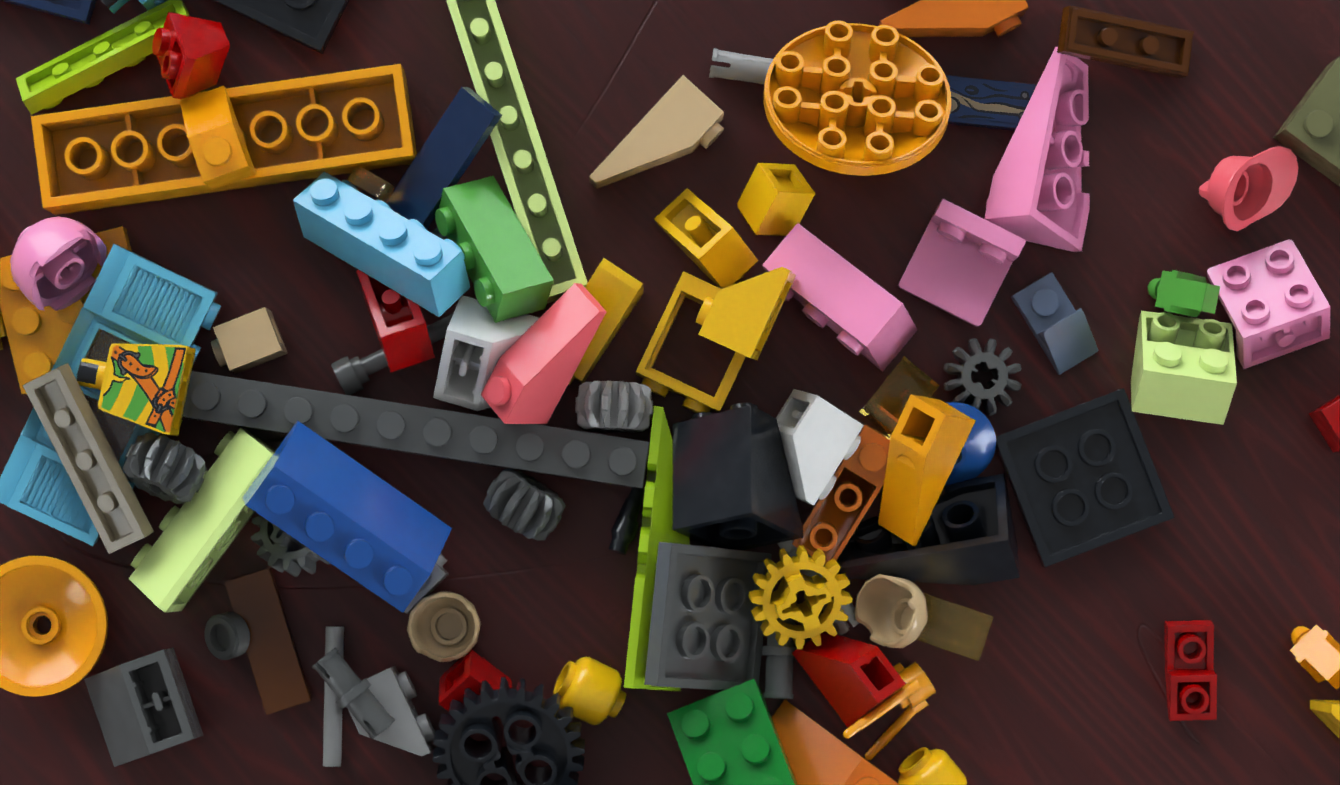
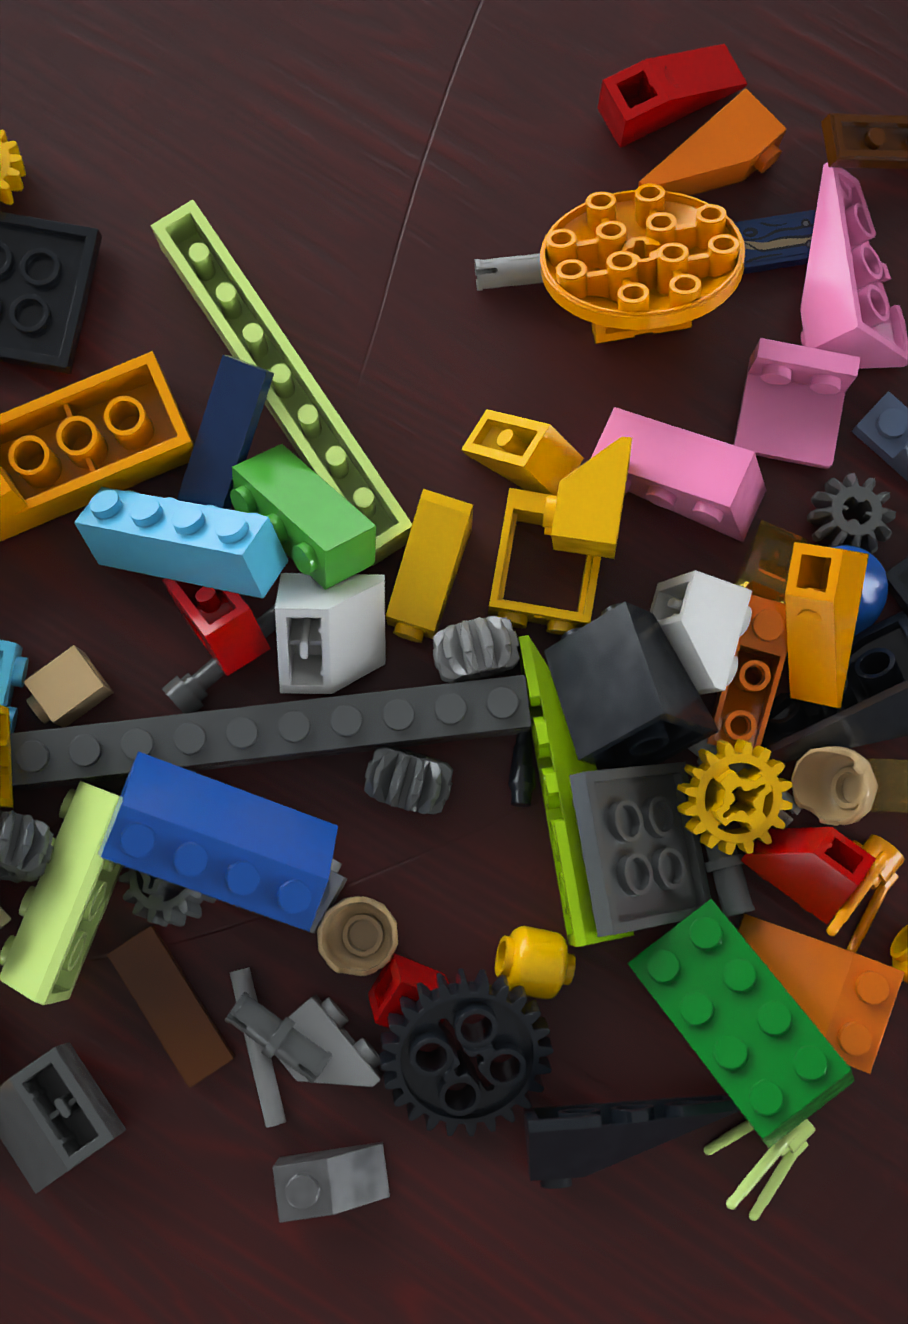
camera: 15 degrees left, 5 degrees down
dark grey tile [204,611,250,660] -> none
clear orange tile [347,166,395,203] -> none
coral slope [481,283,607,424] -> none
tan slope [589,75,724,189] -> none
yellow panel [737,163,815,236] -> none

